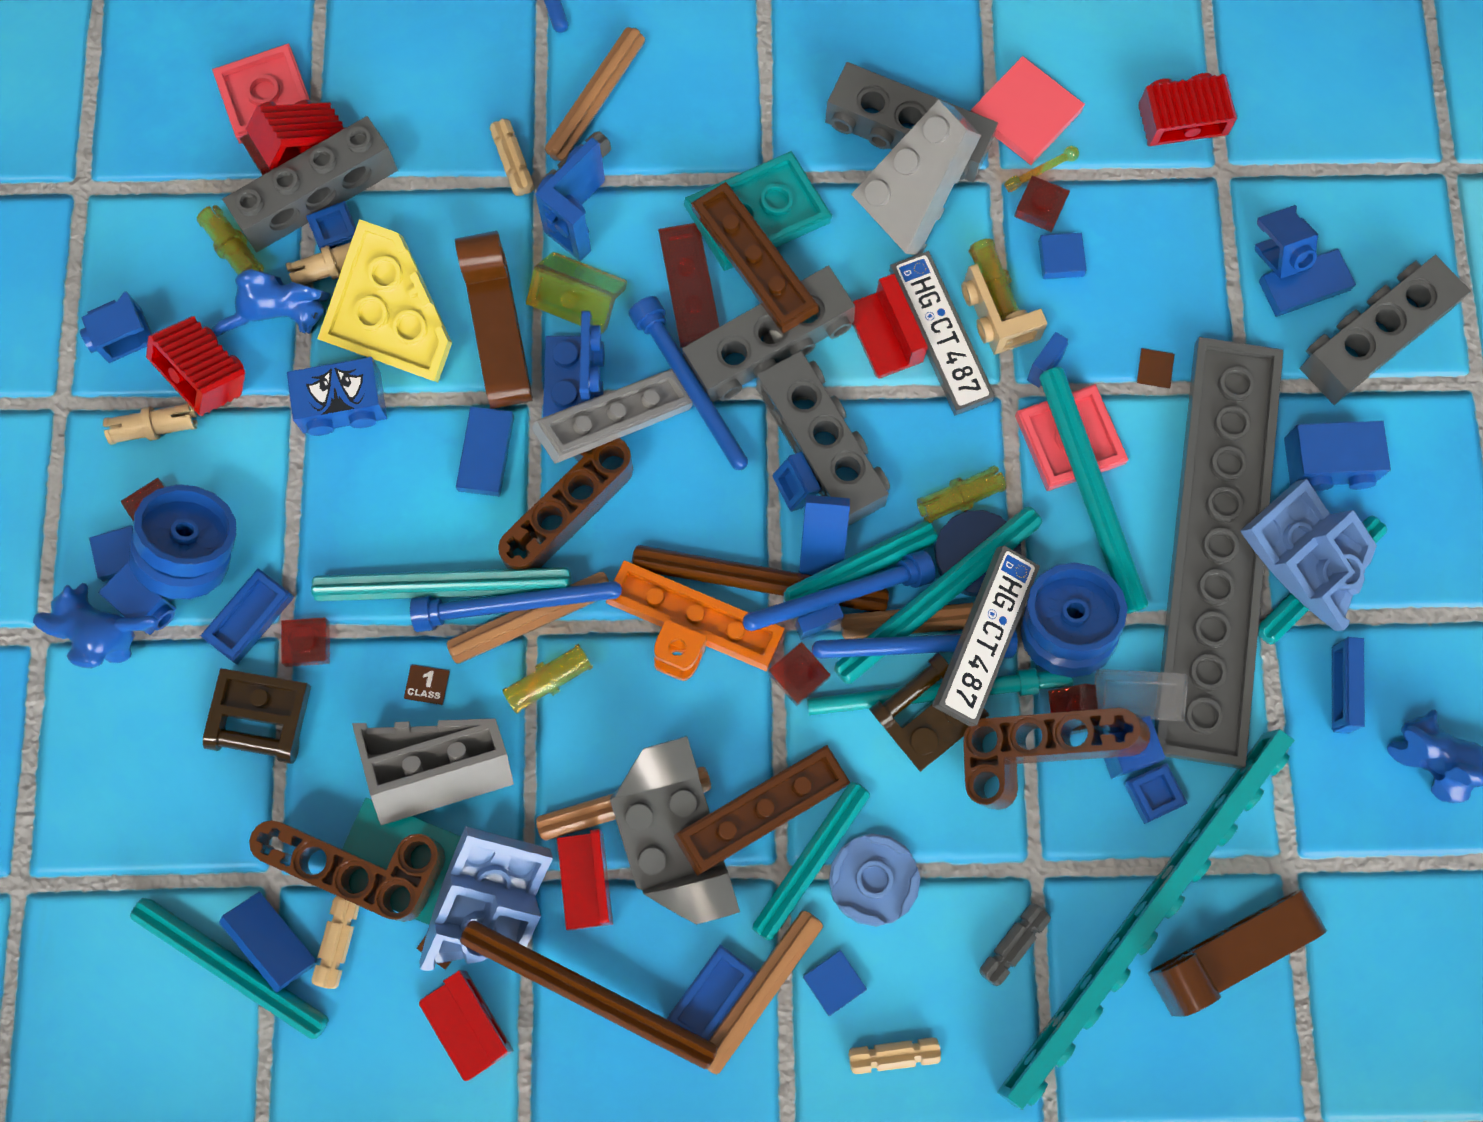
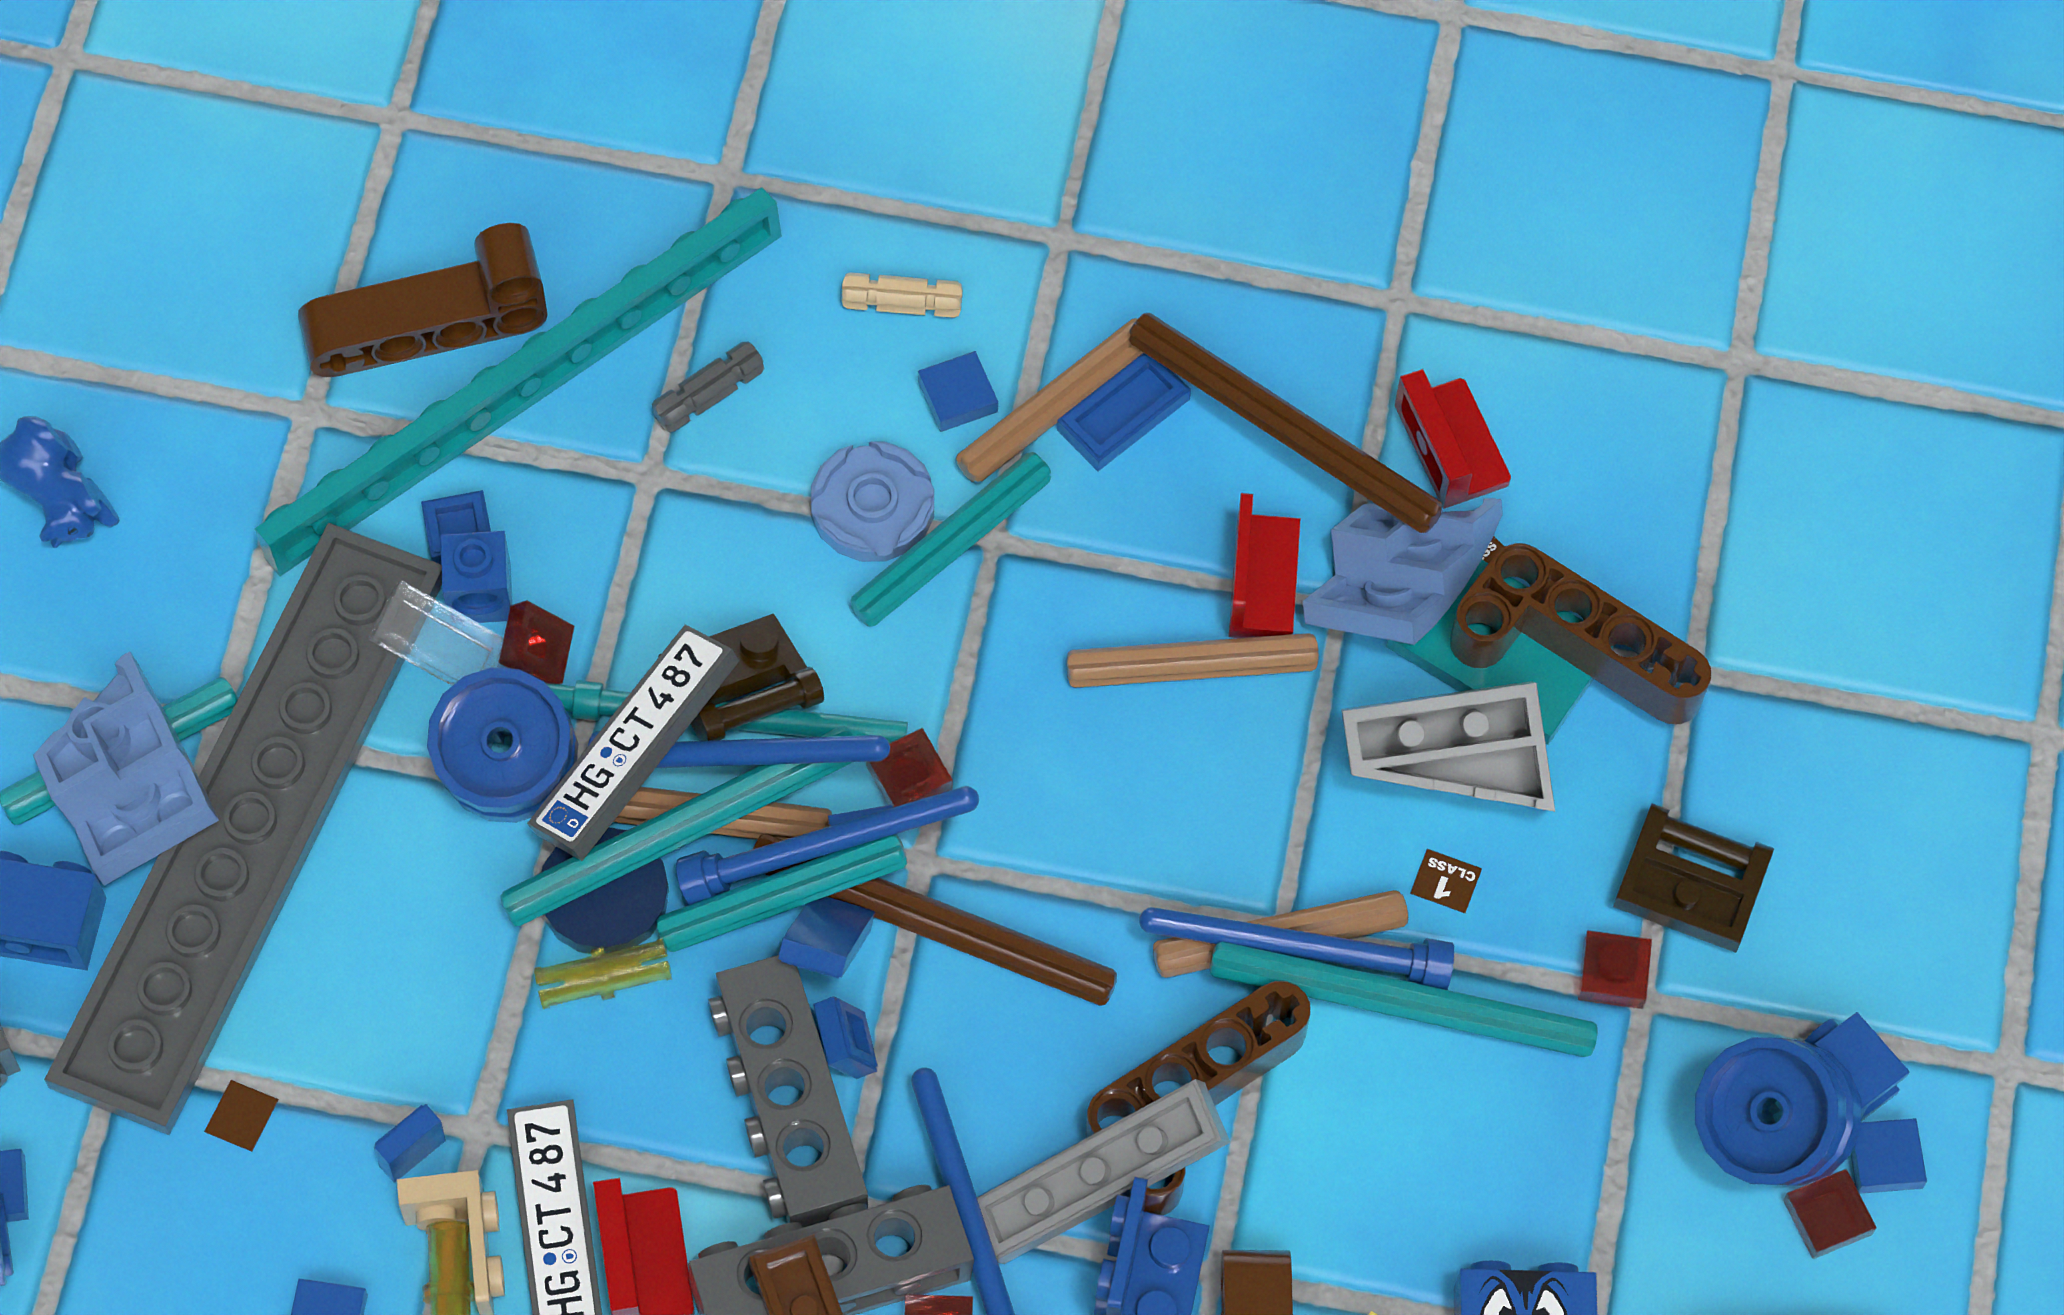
camera: 170 degrees left, 10 degrees down
blue animal [33,583,157,668] -> none
teal axle [130,898,329,1039] -> none
blue tile [200,568,294,665] -> none
blue tile [219,891,317,993] -> none
tan axle [311,896,360,989] -> none
blue tile [456,406,514,497] -> none
clear yellow pin [502,643,593,714] -> none
orange plate [606,560,785,681] -> none
dark grey piece [610,736,740,924] -> none
reddish brown tile [674,745,850,876] -> none
reddish brown beam [963,708,1151,810] -> none
coral tile [1015,384,1129,491] -> none
teal axle [1039,367,1148,614] -> none
blue tile [1332,637,1365,734] -> none

